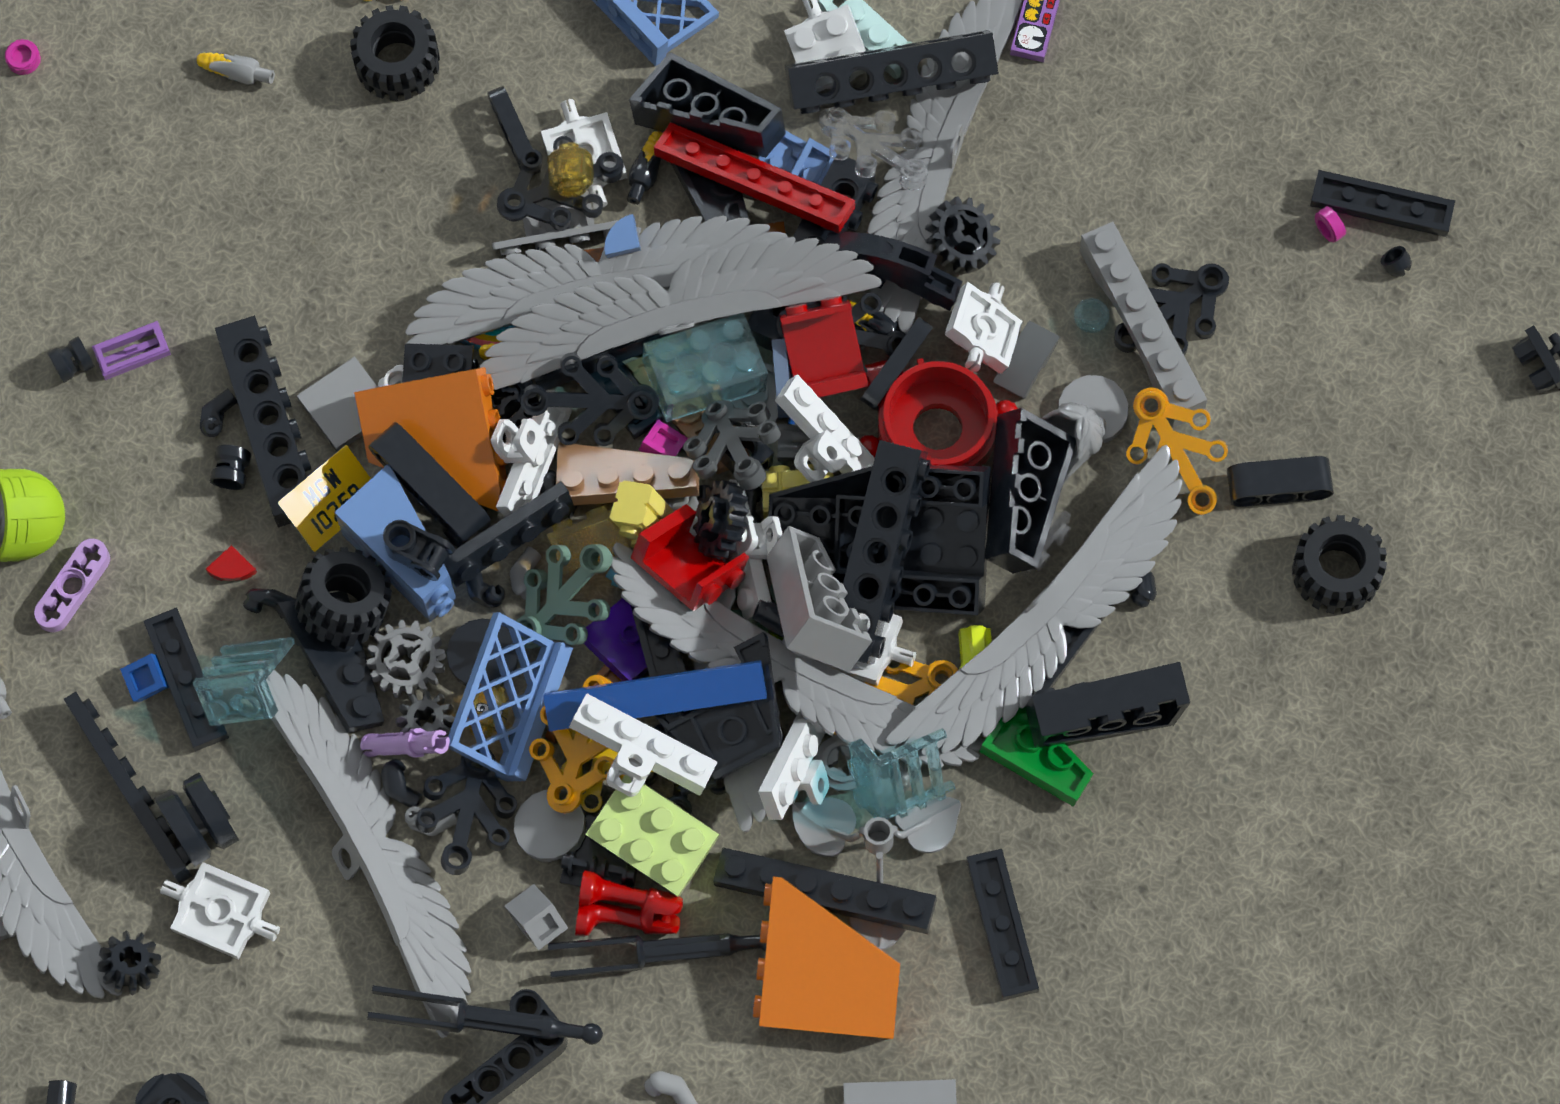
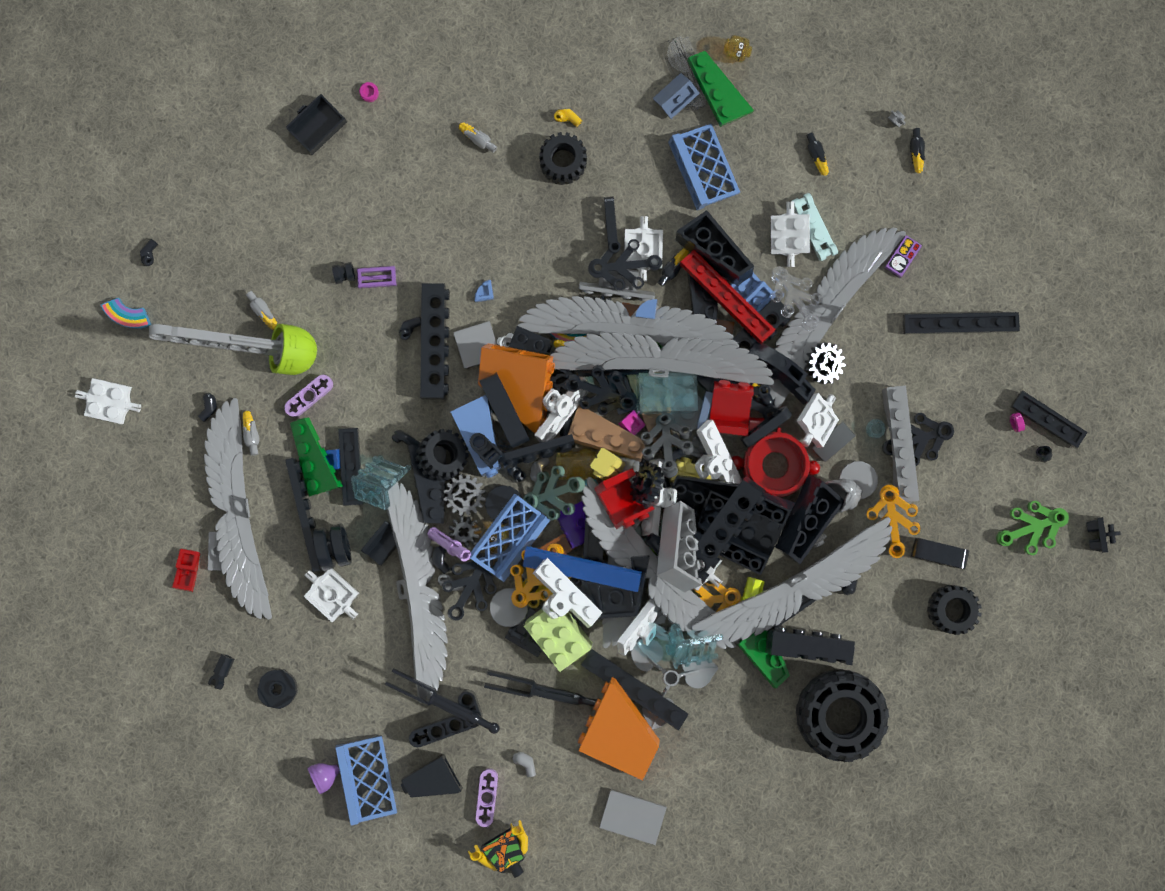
camera: 15 degrees right, 15 degrees up
black gear [97,930,161,996] -> none
red tile [205,545,257,581] -> none
black wheel [209,445,251,490] -> none
yellow sticker [278,445,371,552] -> none
light grey brick [505,884,568,950] -> none
clear yellow head [547,142,594,197] -> none
red piece [575,870,683,937] -> none
black brick [784,30,999,114] -> none
black plate [966,848,1039,1001] -> none
none -> green wing [290,417,343,497]
none -> black panel [361,521,397,566]
none -> medium blue tile [475,280,494,302]
none -> black tyre [796,669,889,762]
none -> black plate [903,312,1020,334]
none -> bright green plant [996,501,1069,555]

